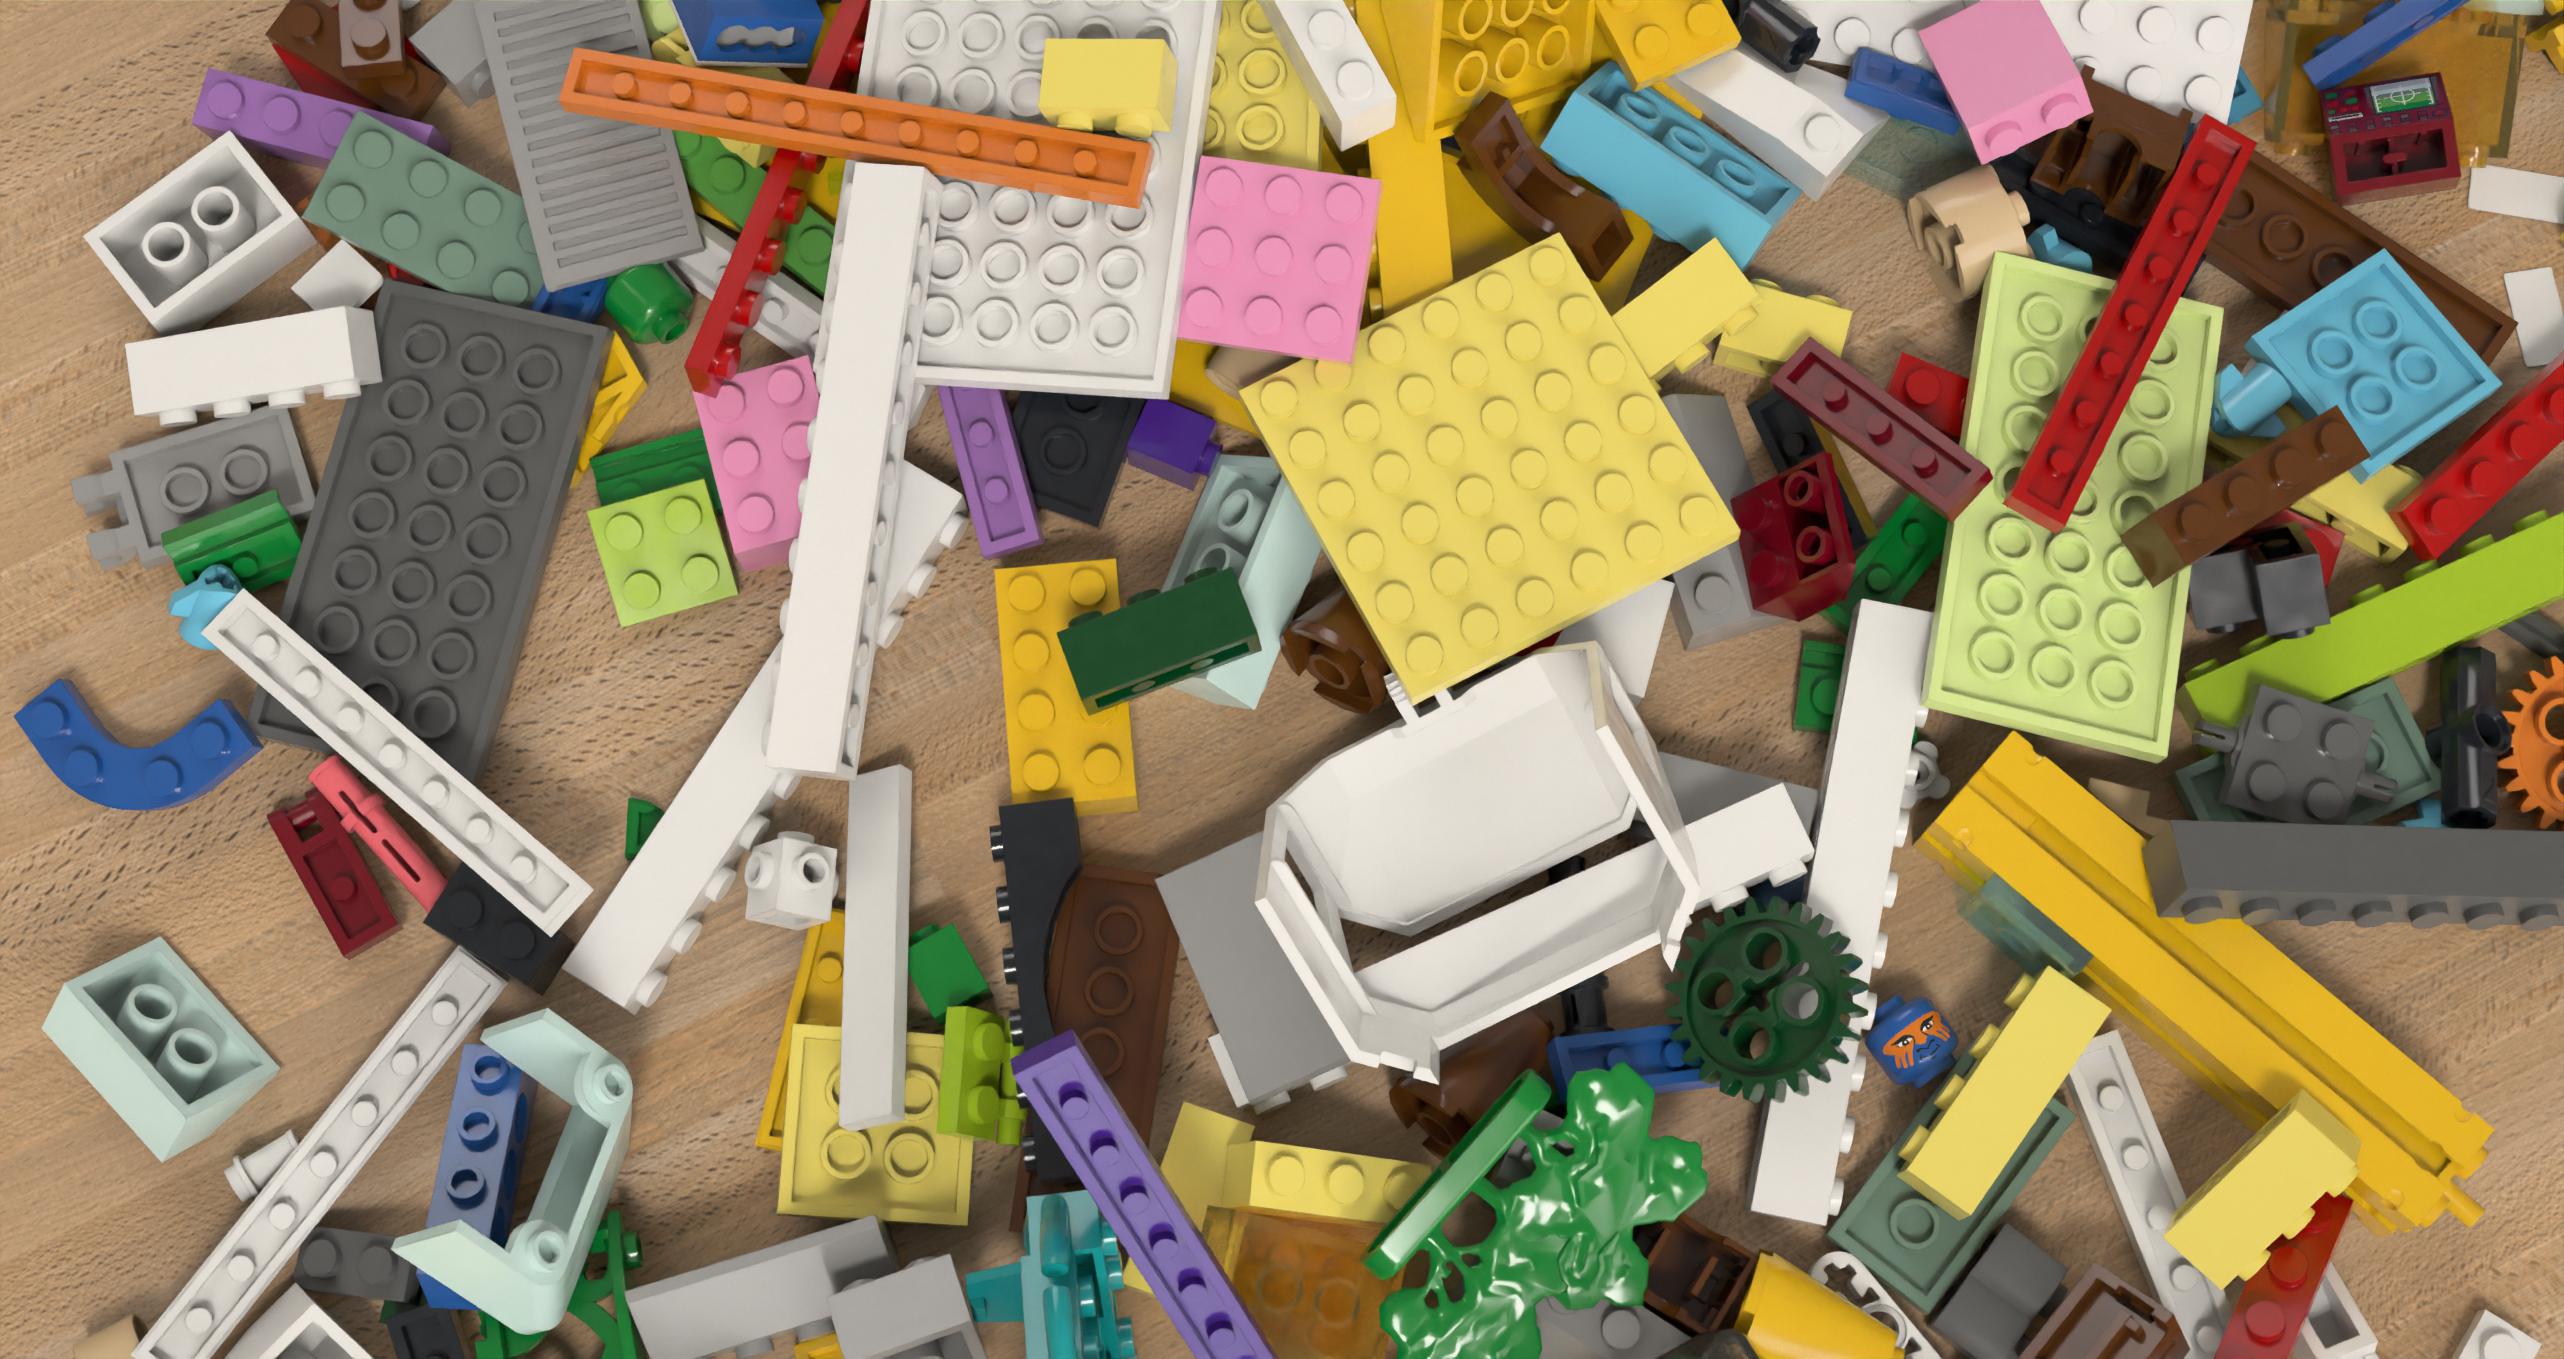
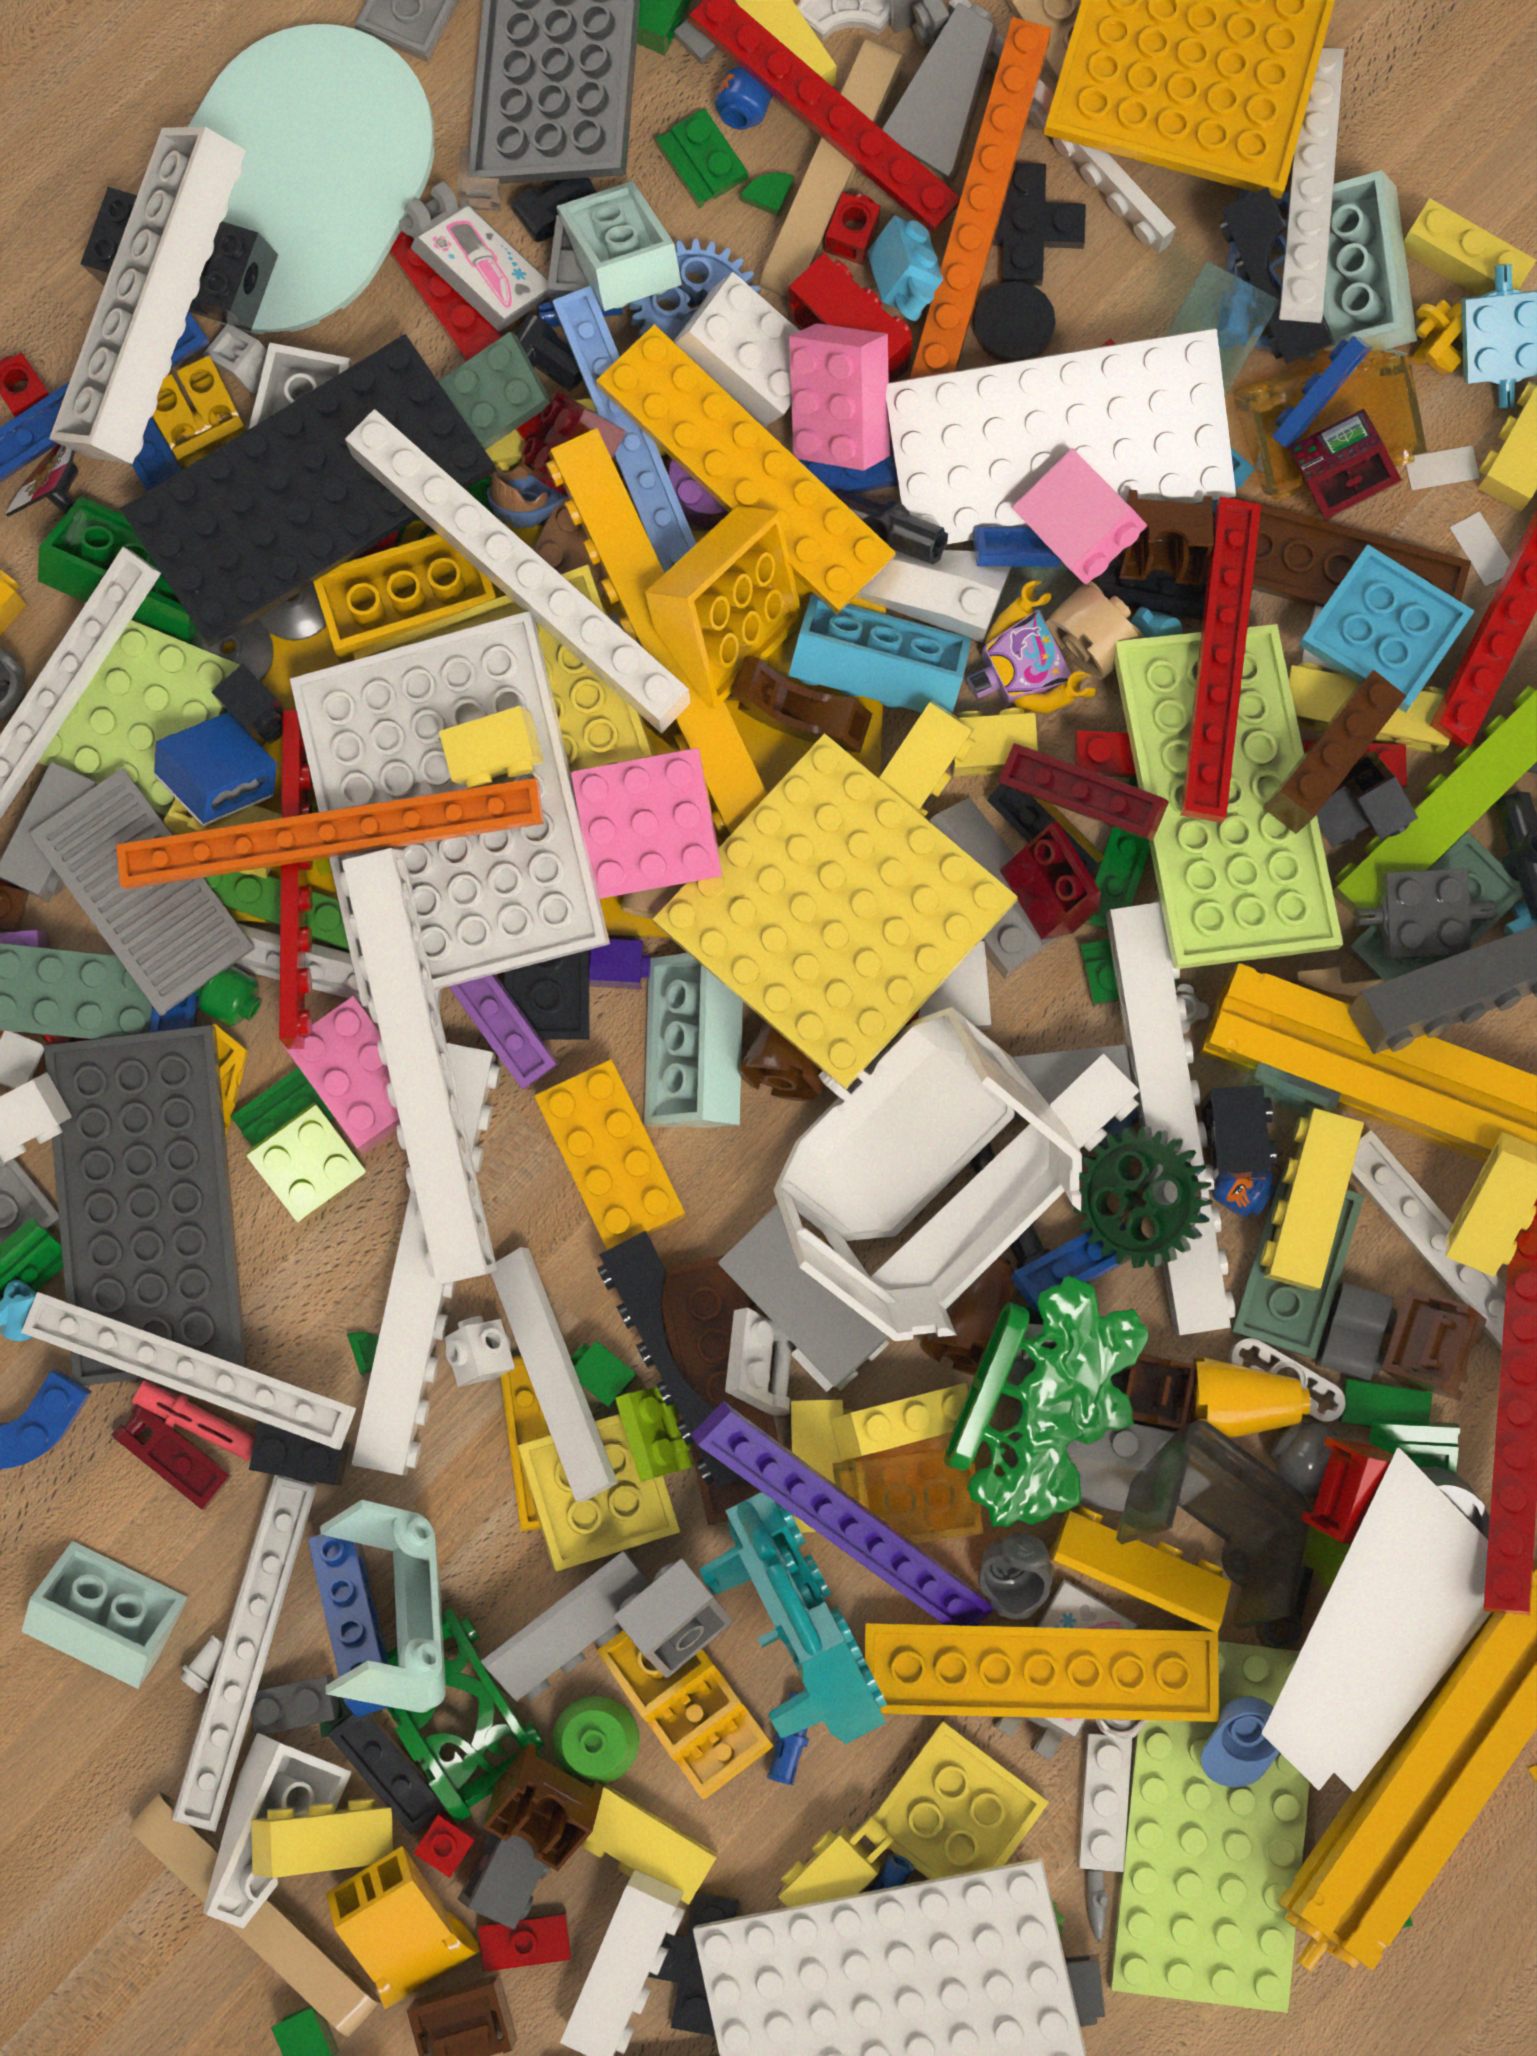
camera: 20 degrees left, 5 degrees up
dark green brick [1056,567,1262,716] -> none
medium azure piece [2210,363,2292,440] -> none
none -> white plate [725,1307,795,1416]
none -> torso [967,581,1096,714]
none -> black brick [1200,1085,1277,1181]

